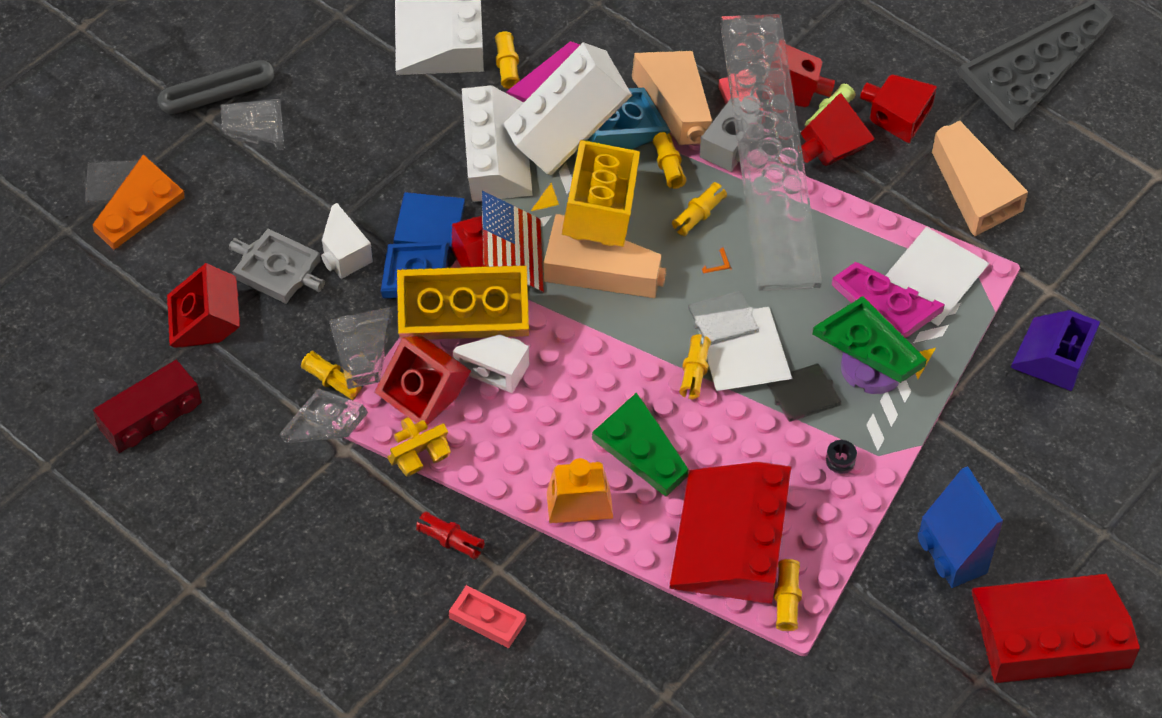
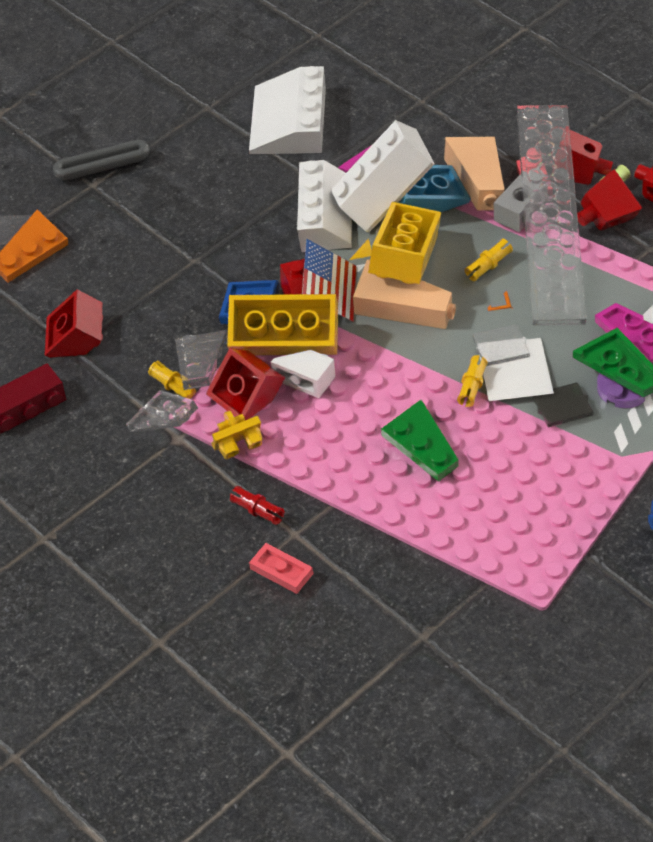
camera: 10 degrees right, 5 degrees down
clear wing [221,99,285,150] -> none
light grey plate [229,229,325,304] -> none
white slope [321,203,373,279] -> none
blue tile [394,192,465,253] -> none
yellow pin [495,31,520,89] -> none
light orange torso [547,458,613,523] -> none
yellow pin [653,132,686,189] -> none
red slope [669,462,791,604] -> none
yellow pin [774,559,802,632] -> none
black bush [826,440,857,474] -> none

